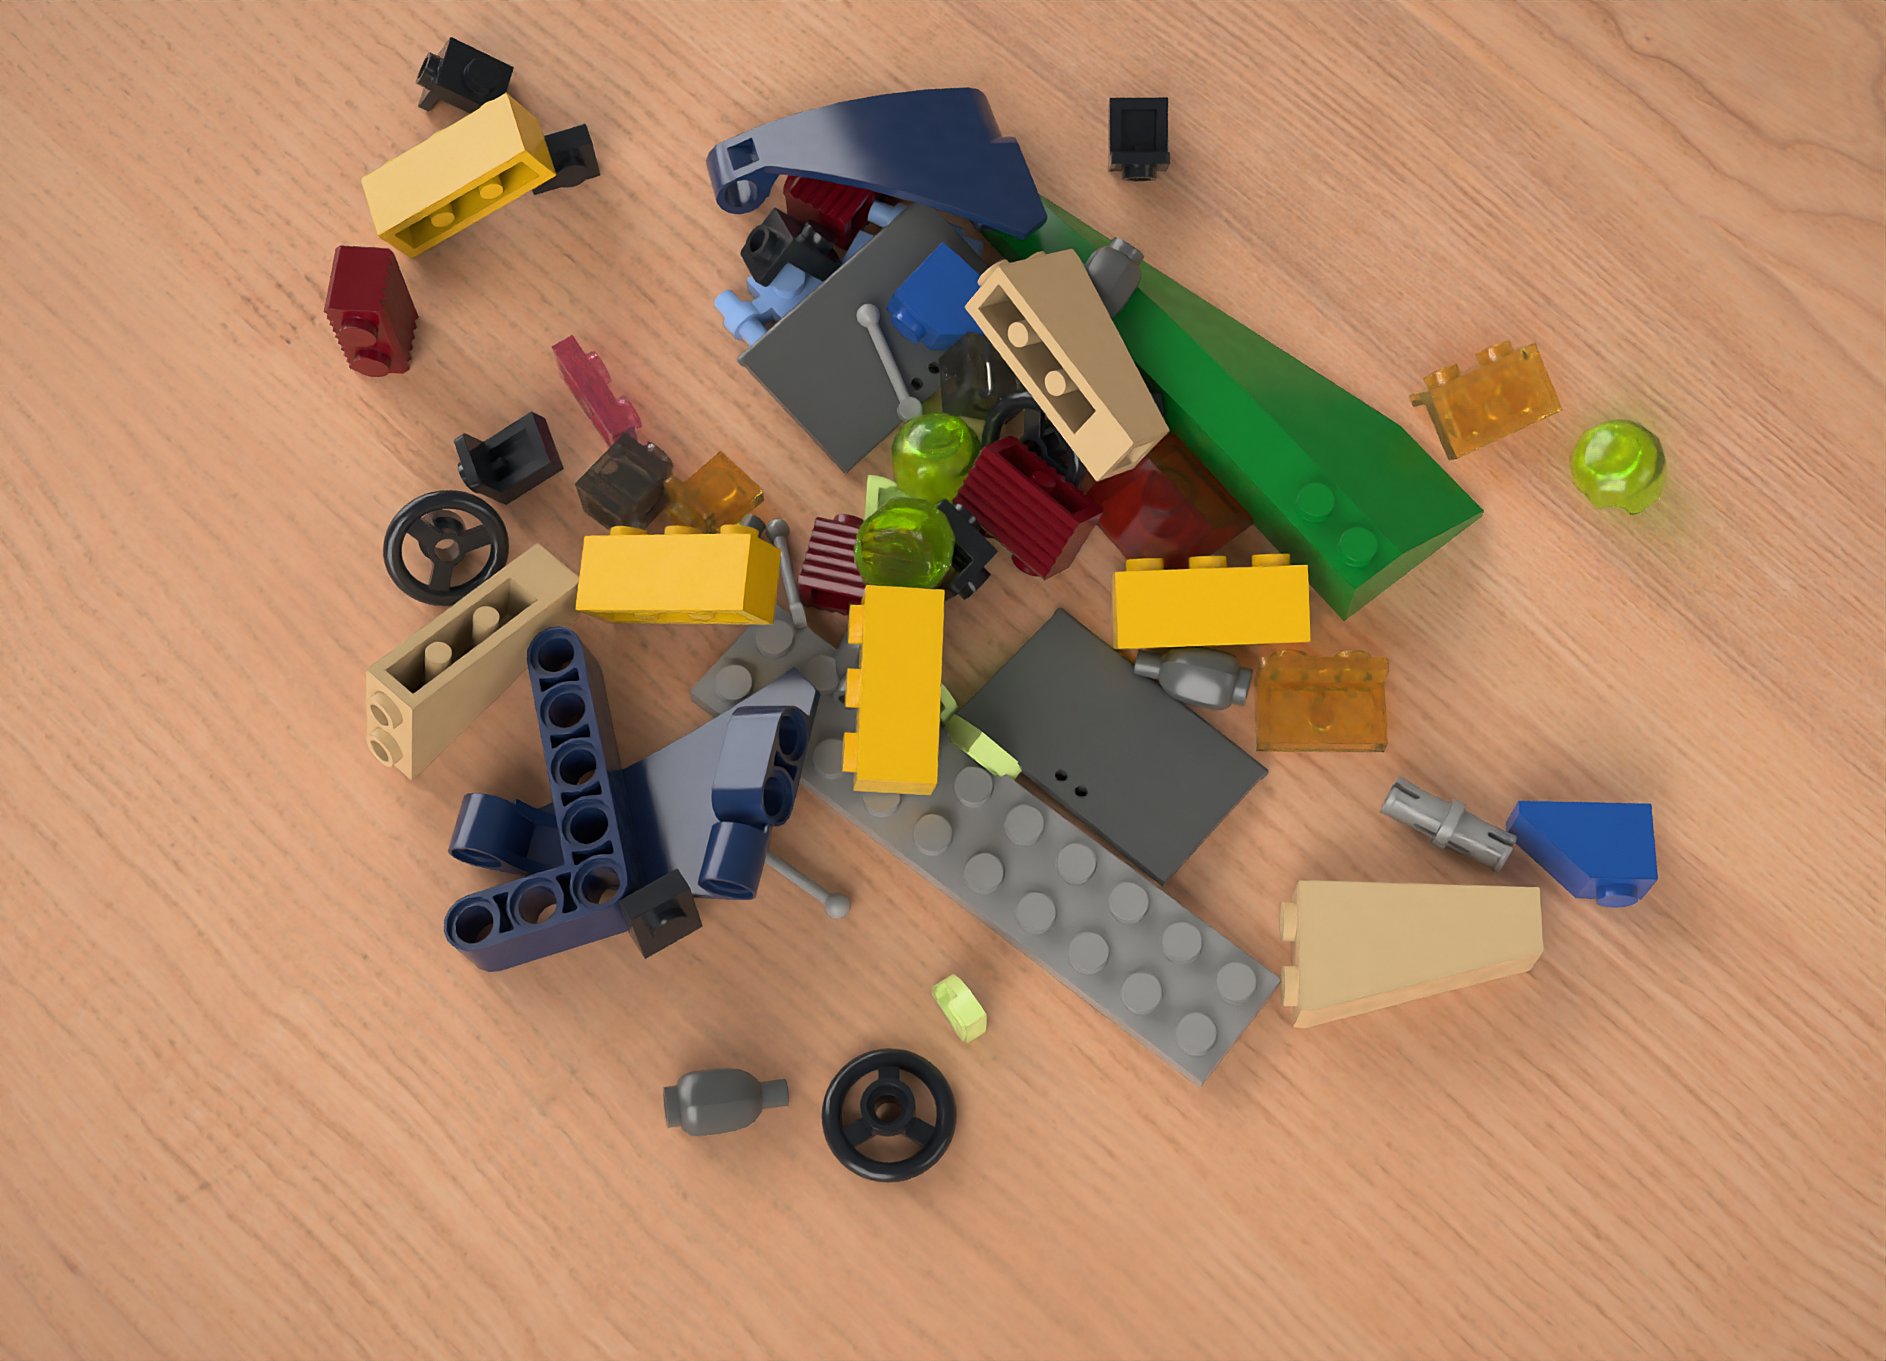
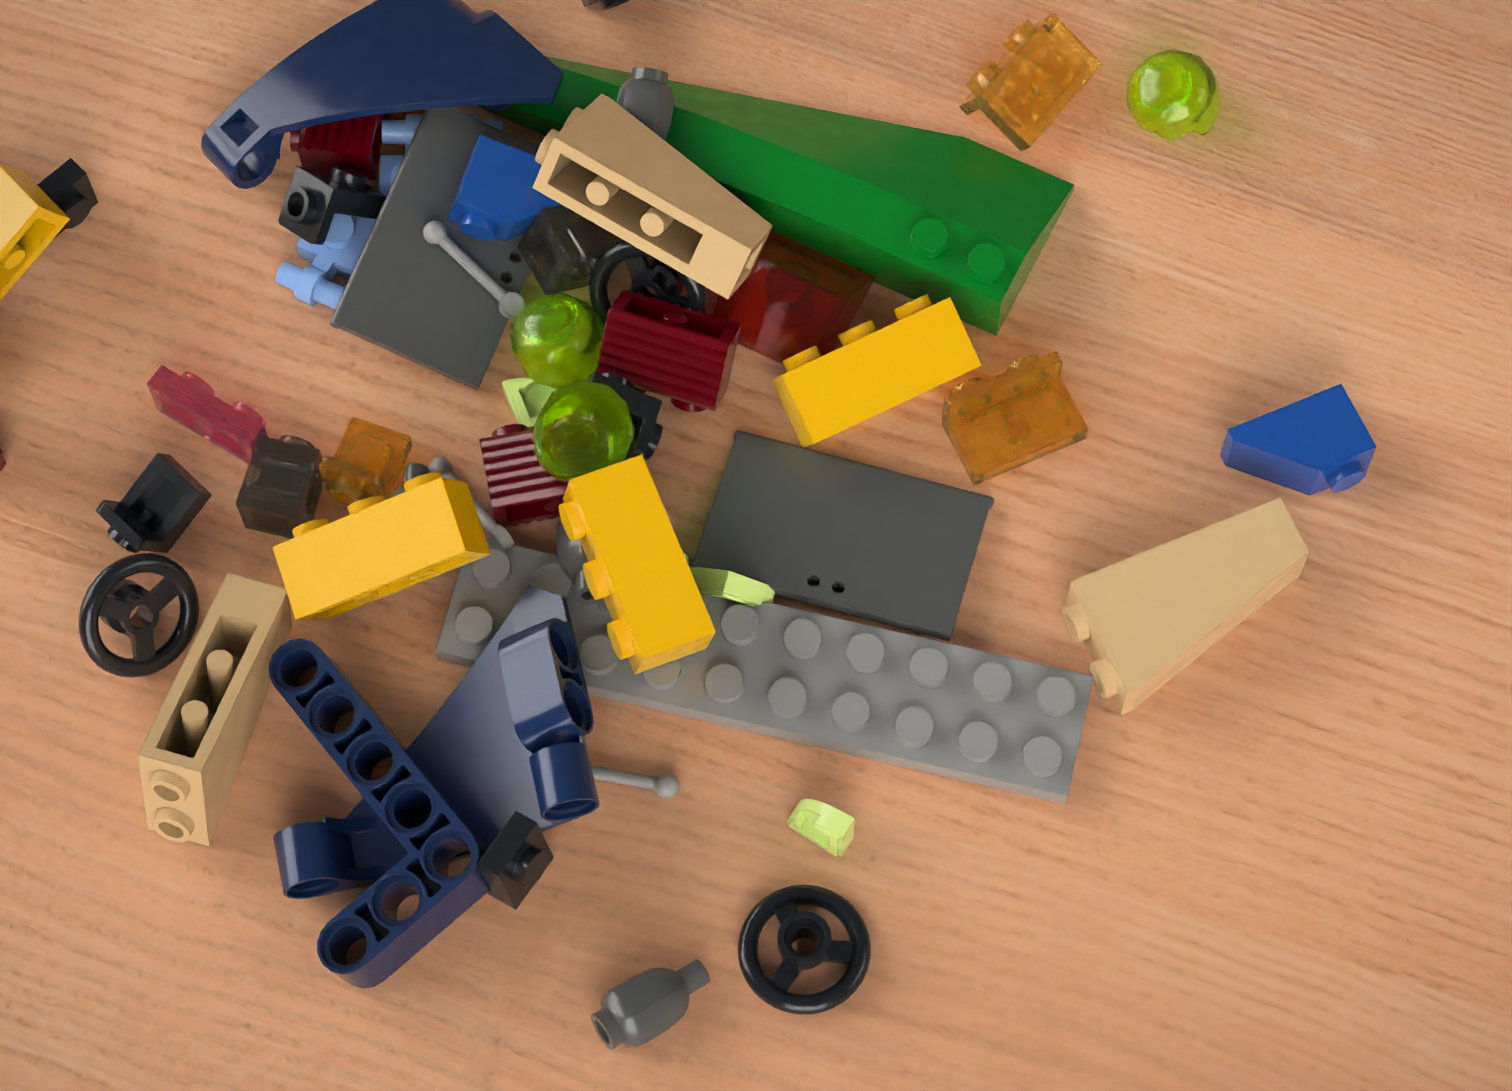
camera: 25 degrees left, 0 degrees up
dark grey plant [1134,646,1253,710] -> none
light grey pin [1380,776,1517,873] -> none

